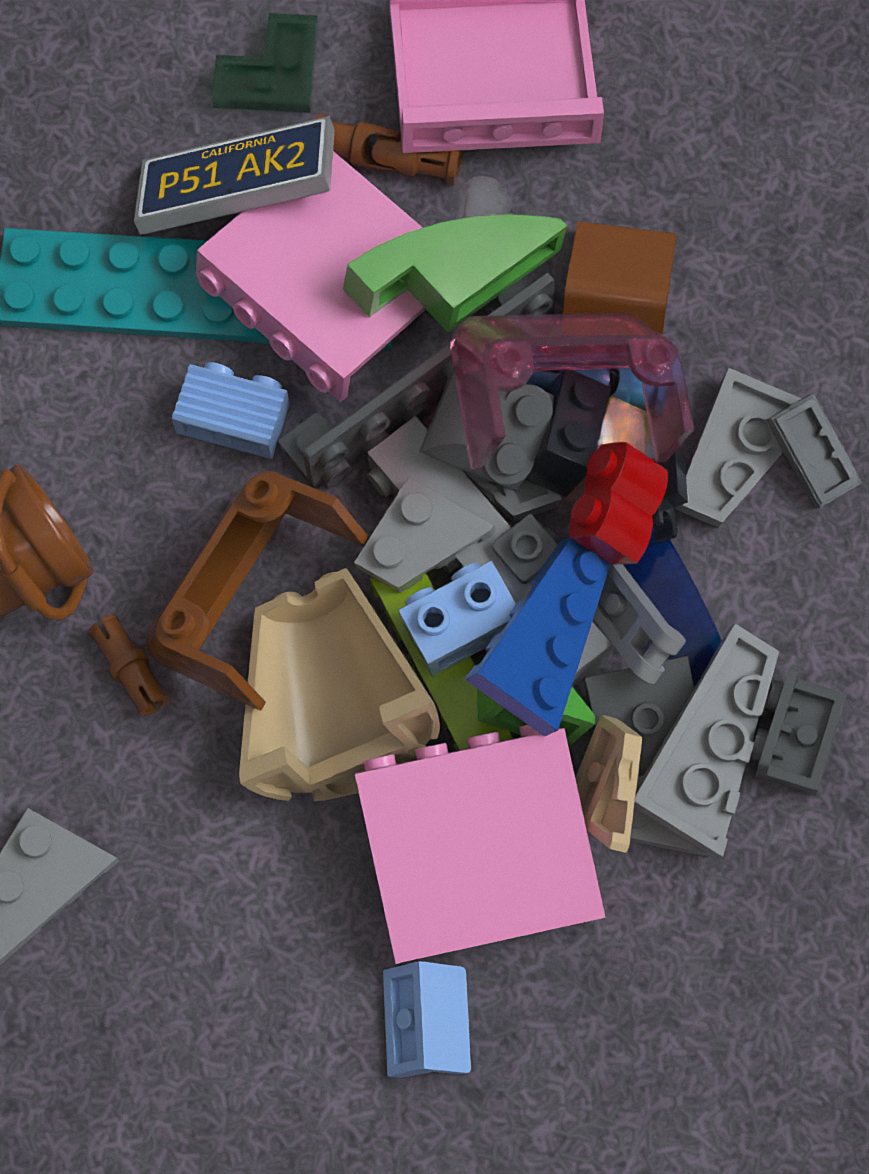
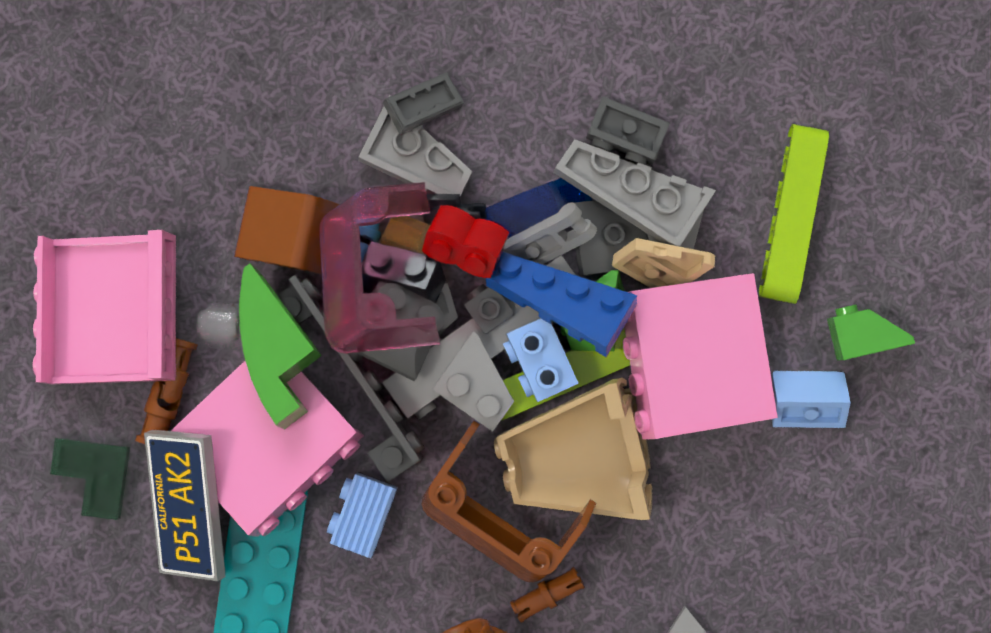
camera: 90 degrees left, 15 degrees up
none -> lime beam [759,124,829,304]
none -> bright green slope [827,304,915,361]

